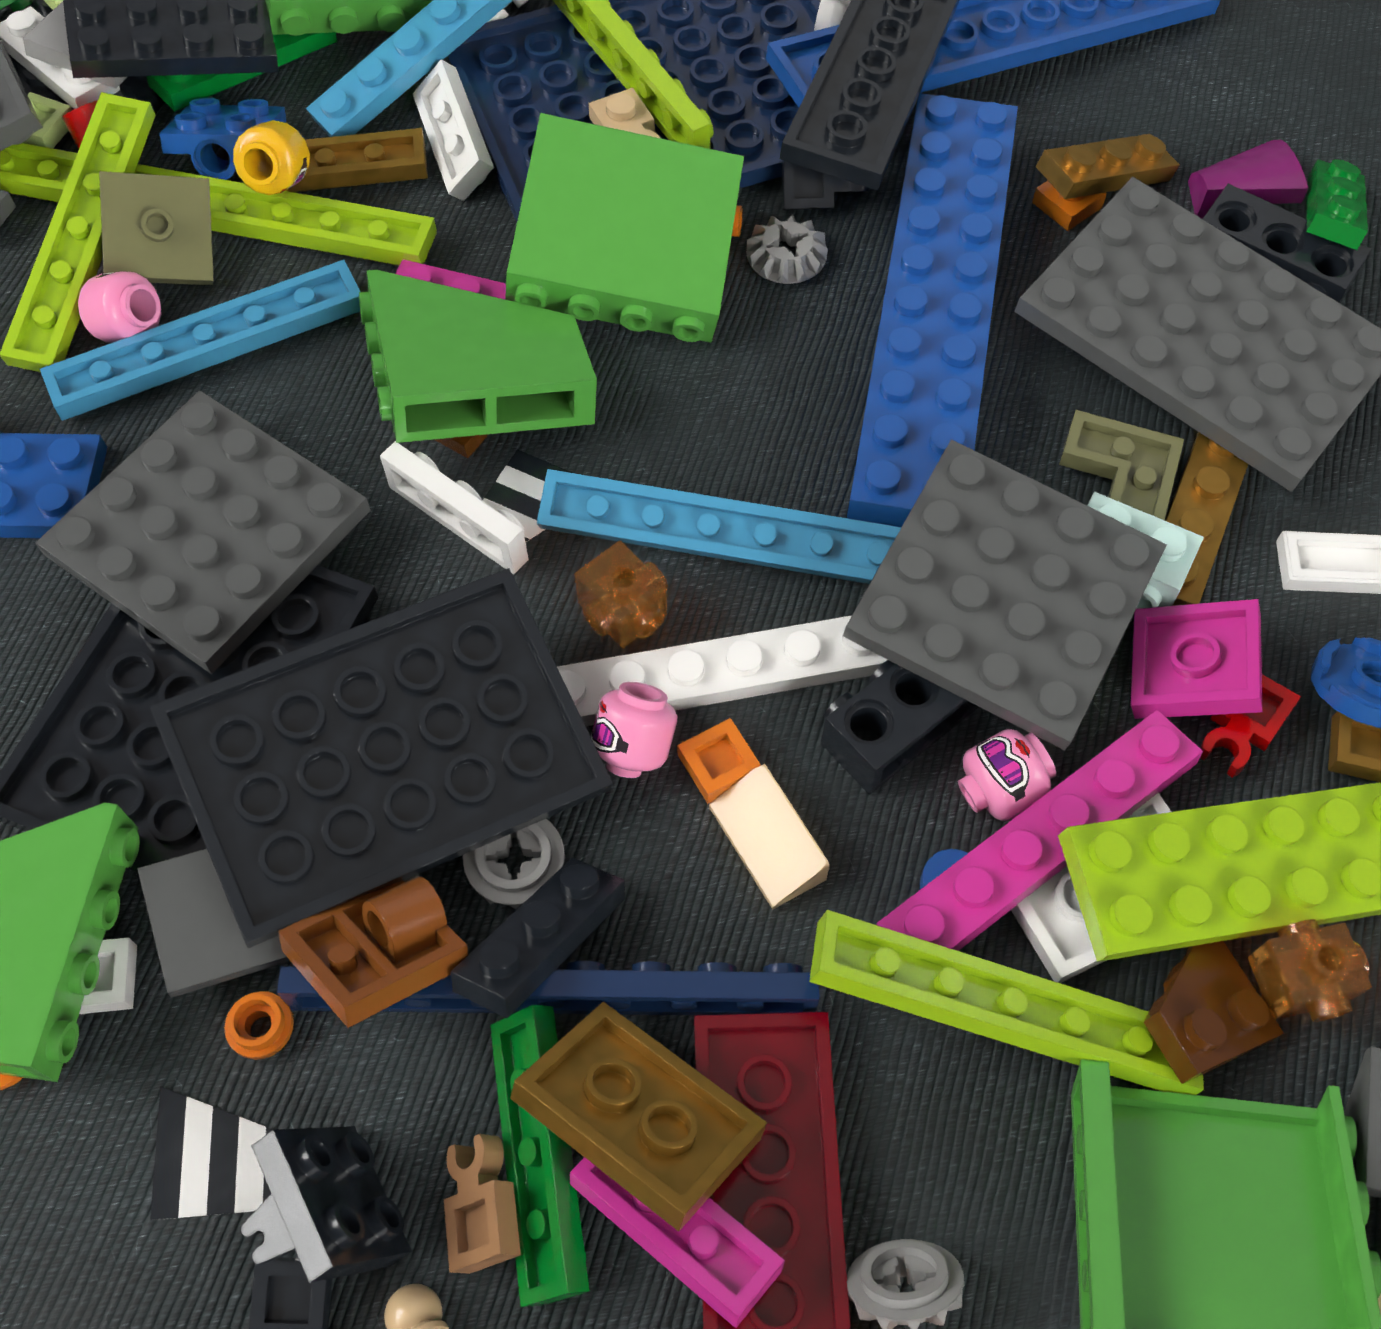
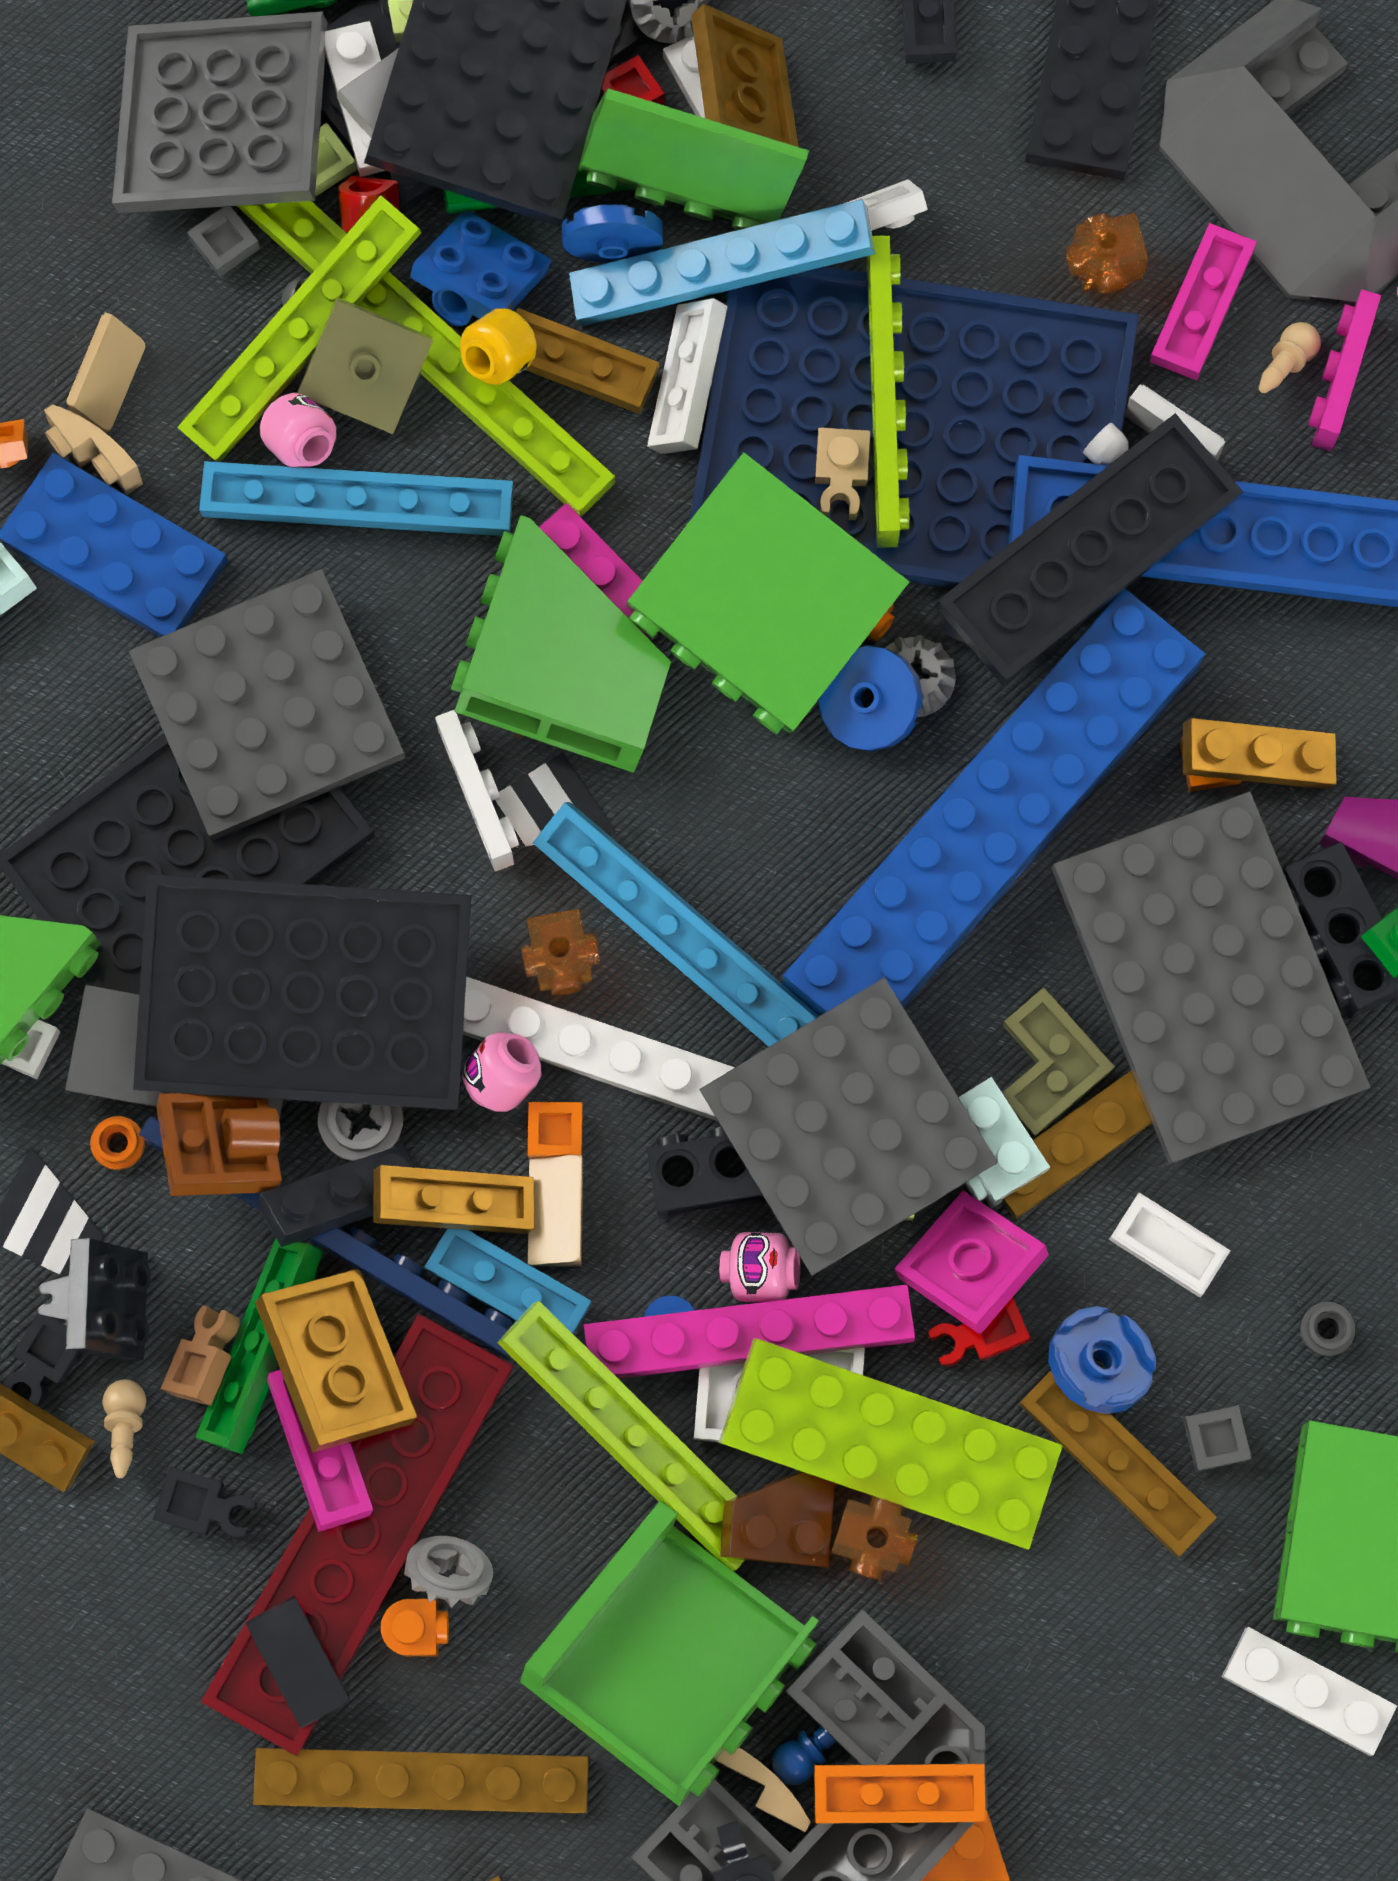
camera: 30 degrees right, 15 degrees up
none -> pearl gold plate [373,1165,534,1234]
none -> dark azure plate [424,1228,592,1335]
none -> blue plate [562,204,663,263]
none -> blue plate [818,646,923,751]

